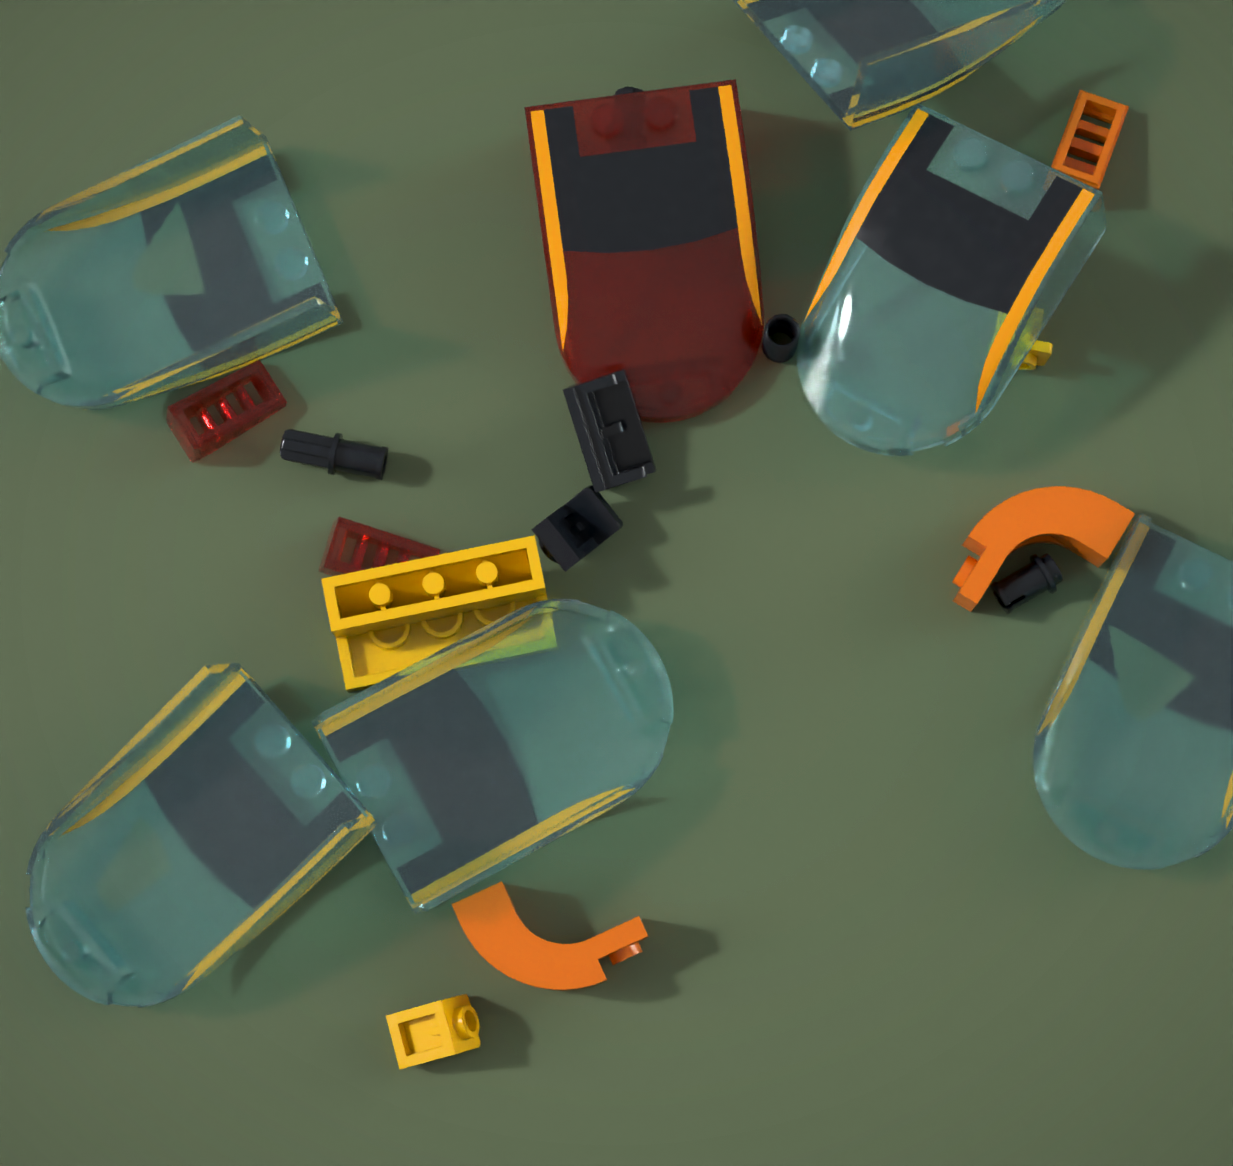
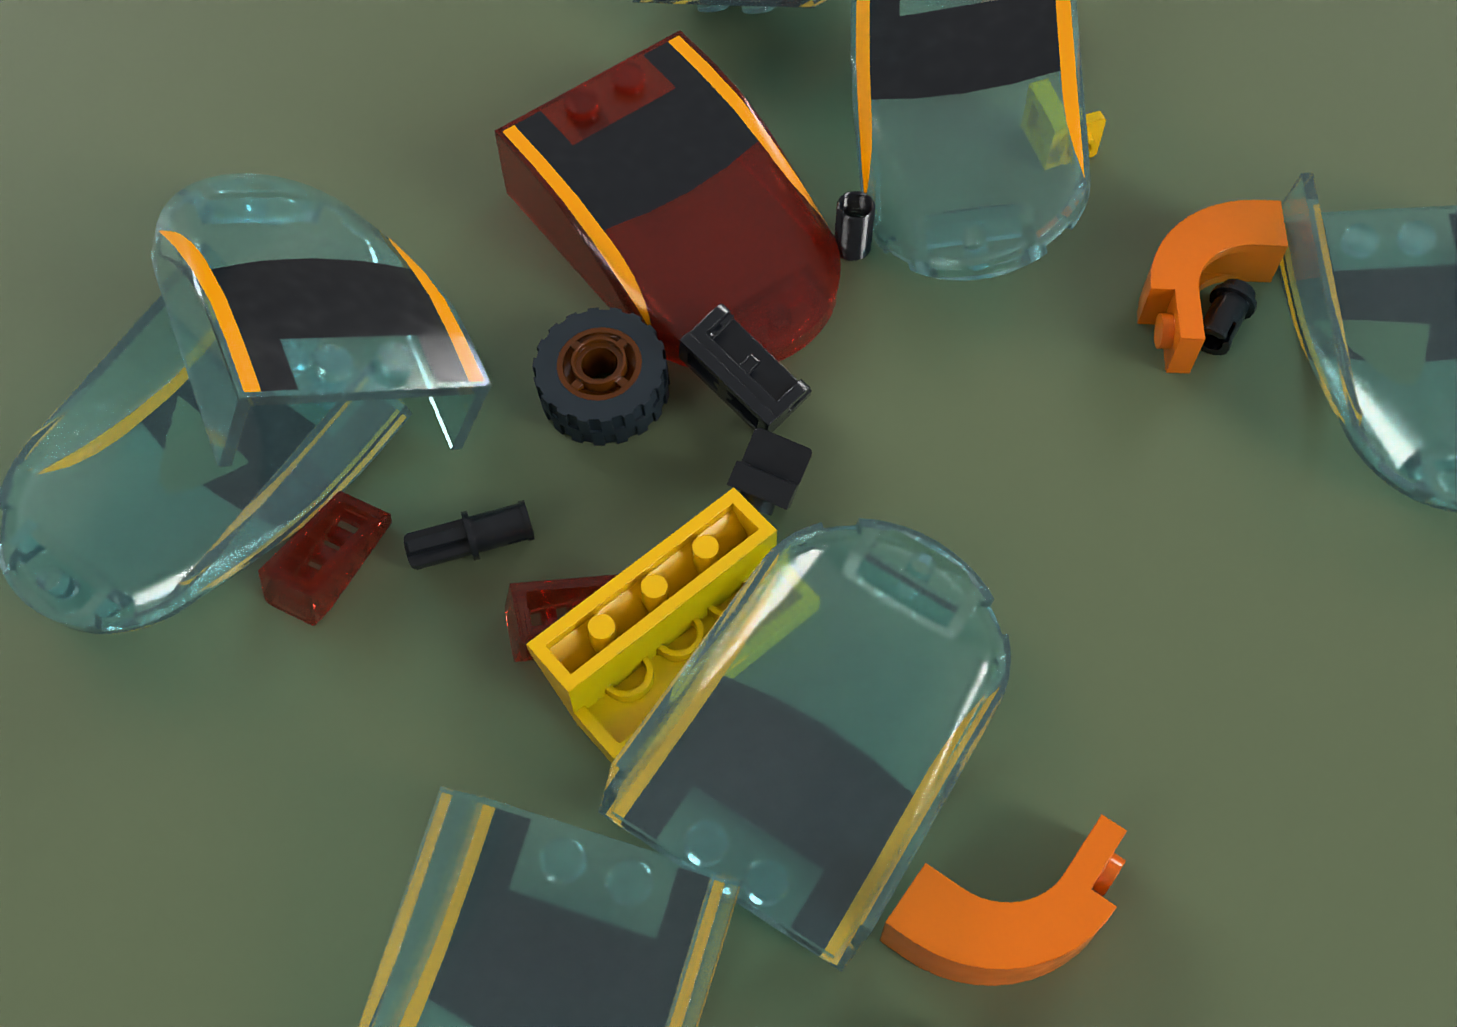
camera: 30 degrees left, 20 degrees down
none -> clear light blue windscreen [151,173,492,467]
none -> black wheel [532,307,670,446]

